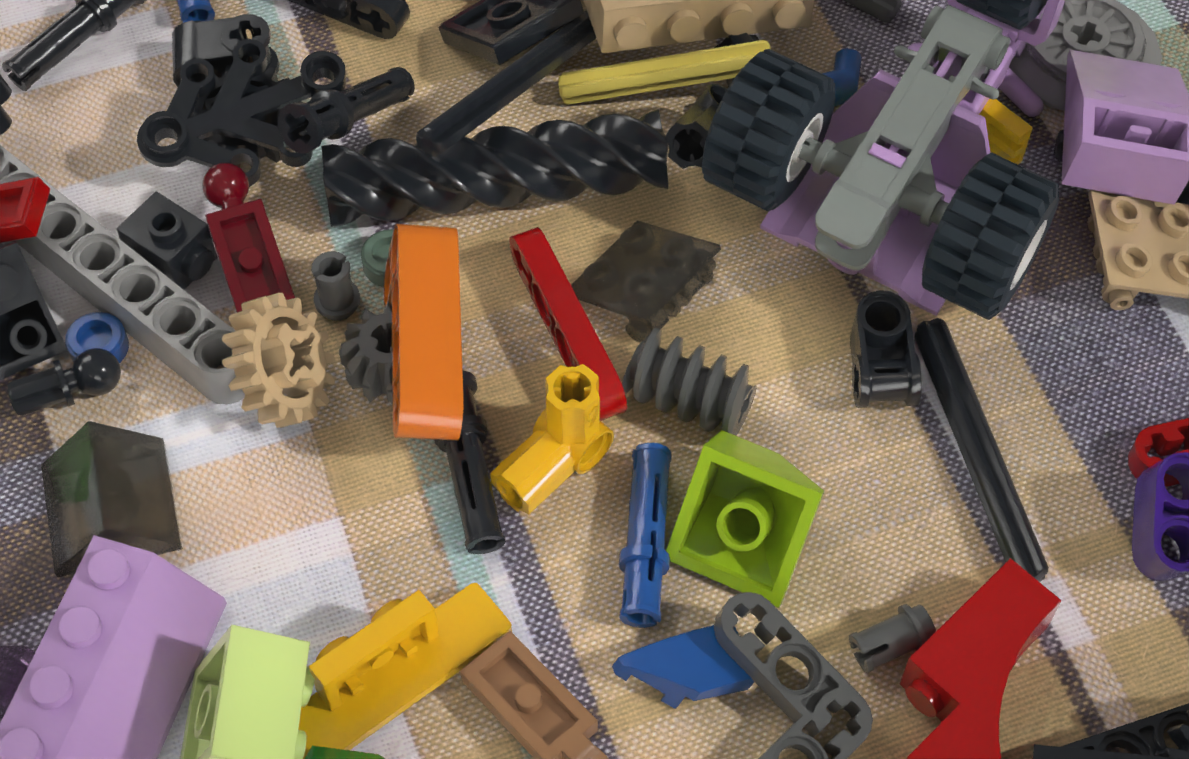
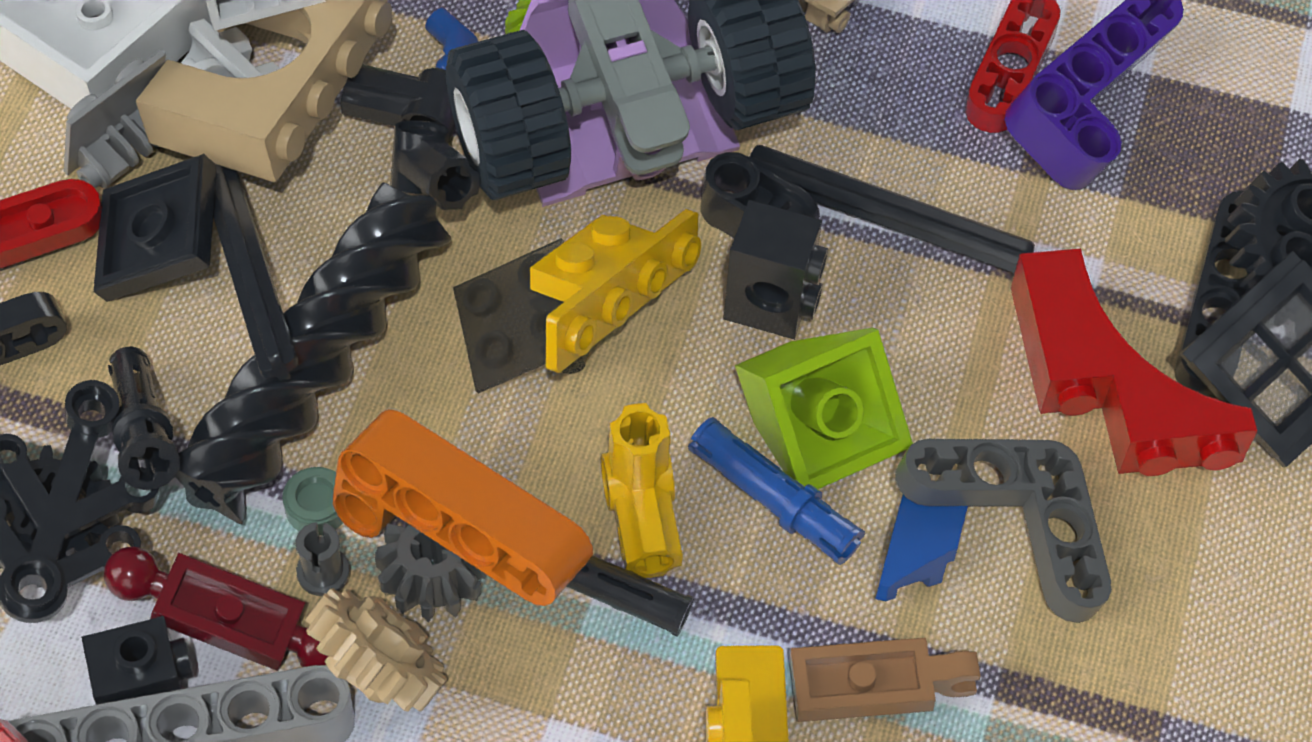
camera: 55 degrees left, 0 degrees up
red beam [509,227,627,421] -> none
light yellow axle [558,40,771,105] -> none
dark grey piece [622,327,757,435] -> none
dark grey pin [849,604,936,673] -> none
none -> yellow bracket [530,209,702,373]
none -> black brick [723,200,829,340]

